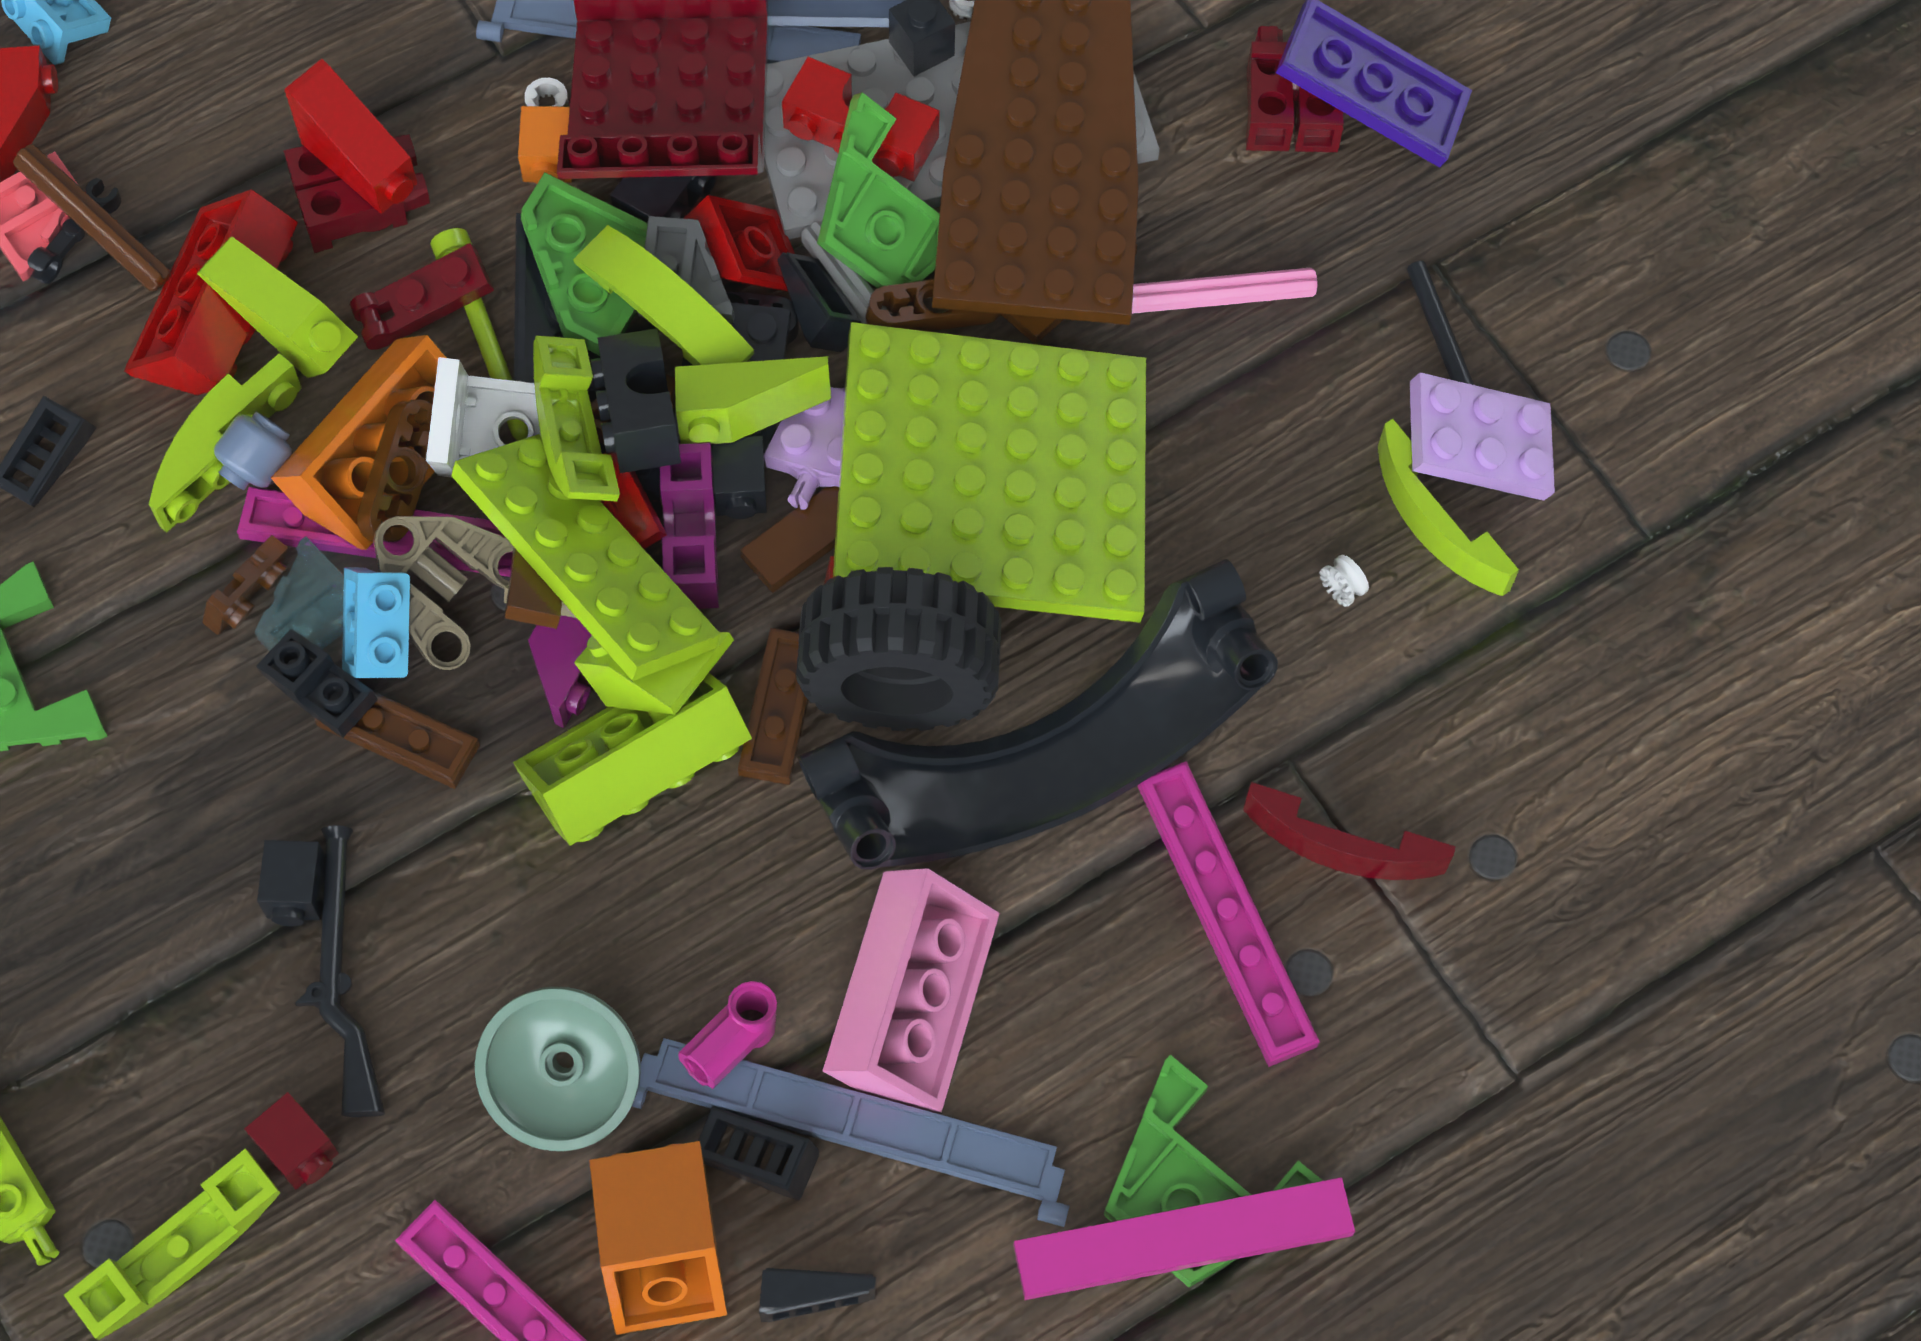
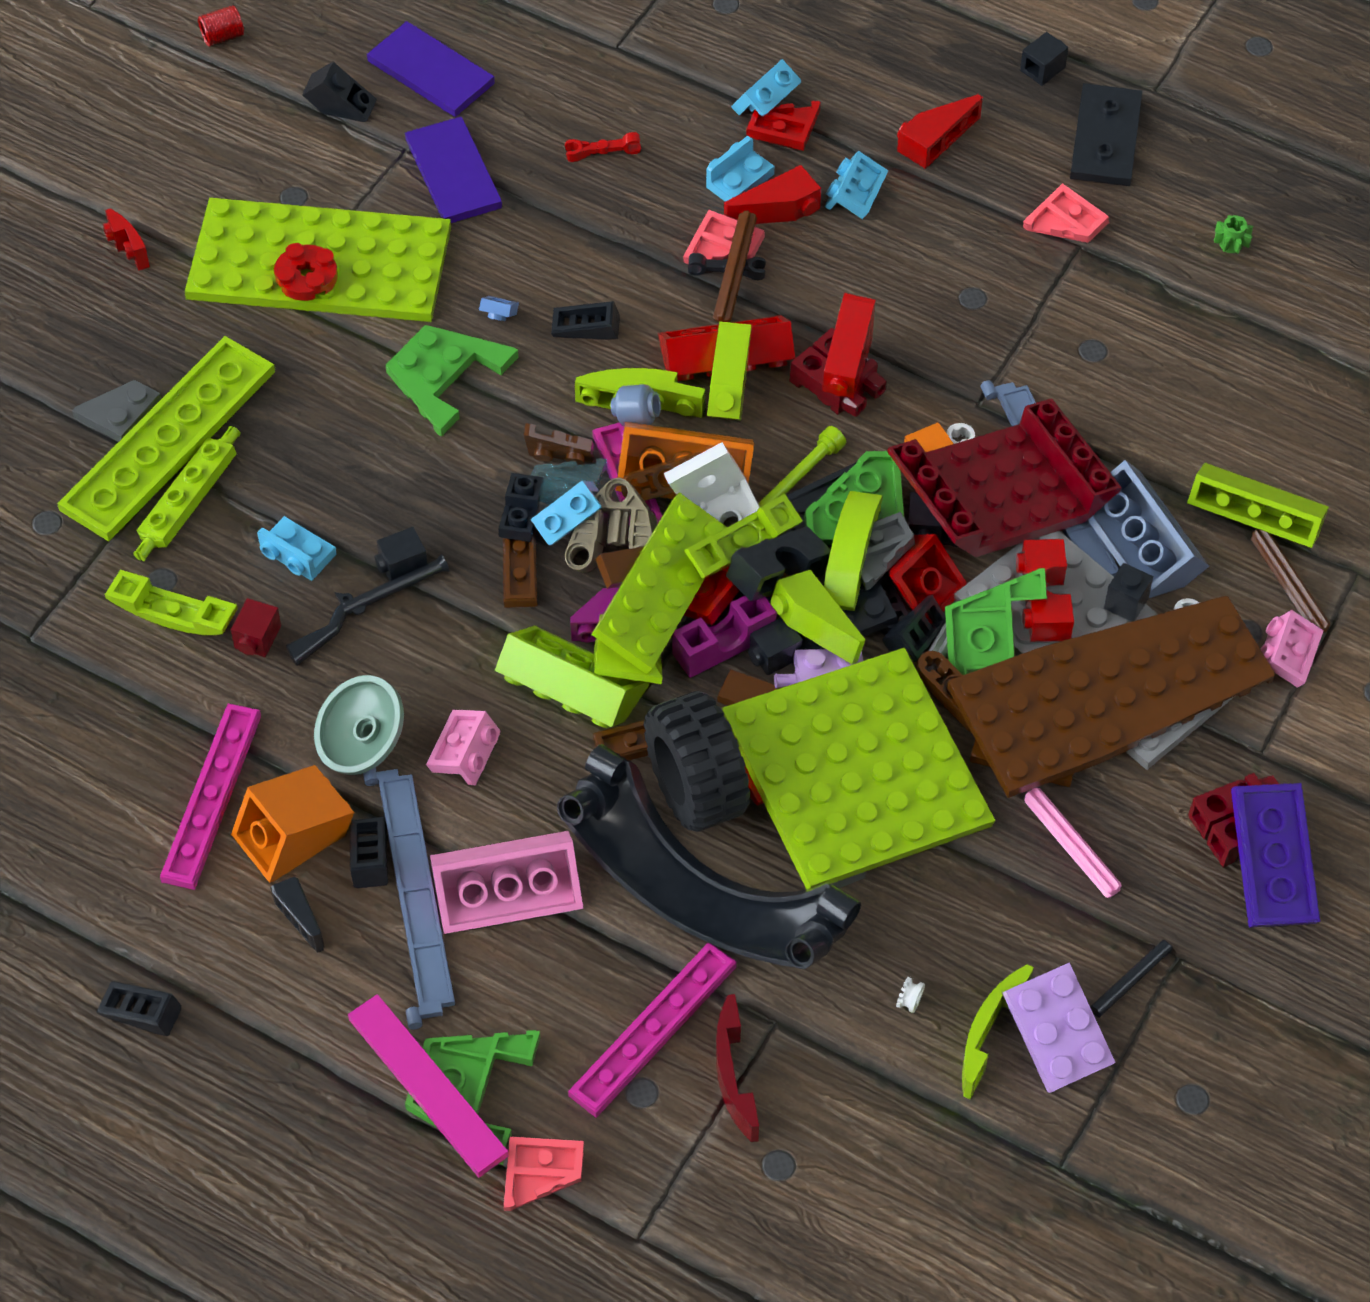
camera: 65 degrees right, 10 degrees down
dark red plate [349,243,495,350] -> none
dark pink piece [678,981,777,1089] -> none
none -> medium azure bracket [257,516,337,581]
none -> bright pink bracket [426,710,500,785]
none -> coral wing [504,1137,584,1211]

